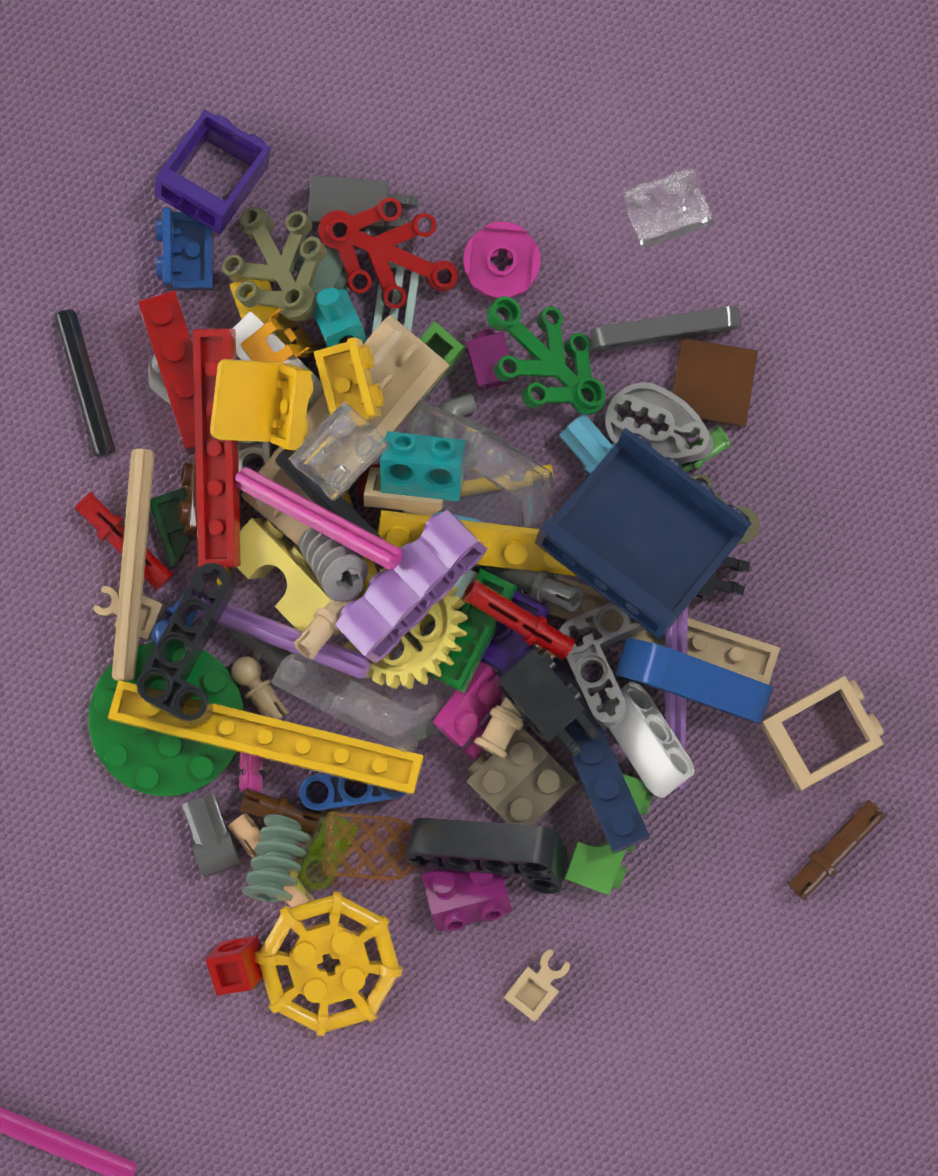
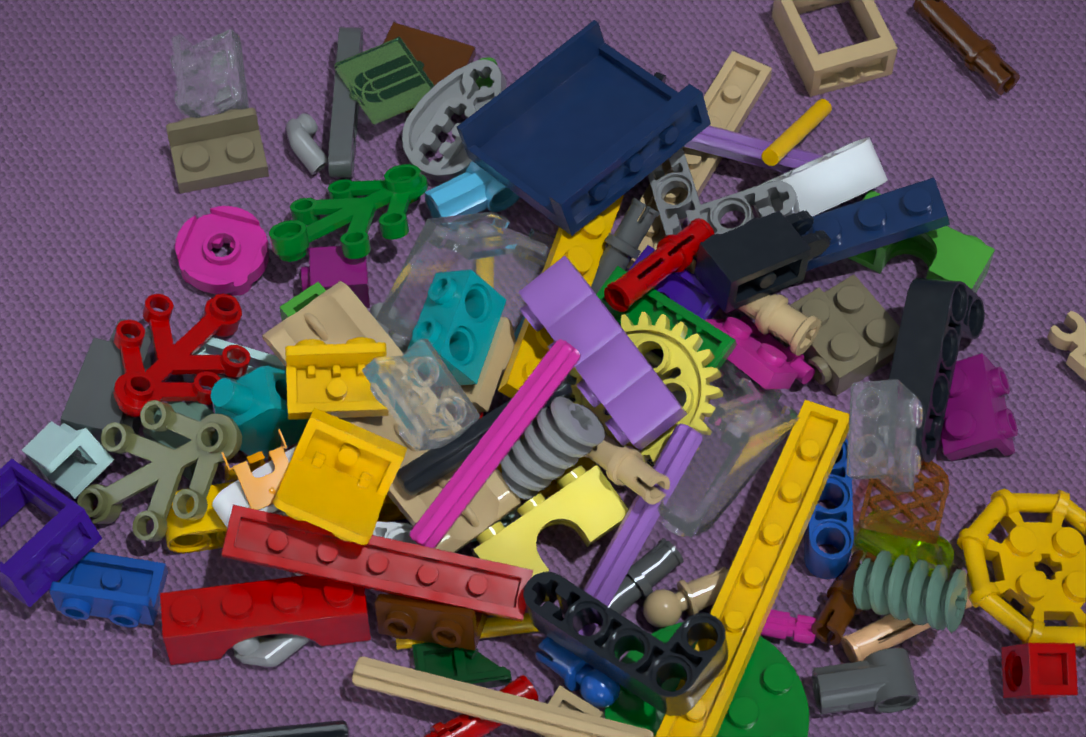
camera: 85 degrees left, 25 degrees down
blue beam [615,638,773,724] -> none
none -> light aqua window [22,421,114,499]
none -> dark tan bracket [166,108,269,194]
none -> light grey arm [285,113,328,175]
none -> clear green piece [334,37,434,125]
none -> yellow bar [762,99,832,166]
none -> clear bracket [846,379,923,493]

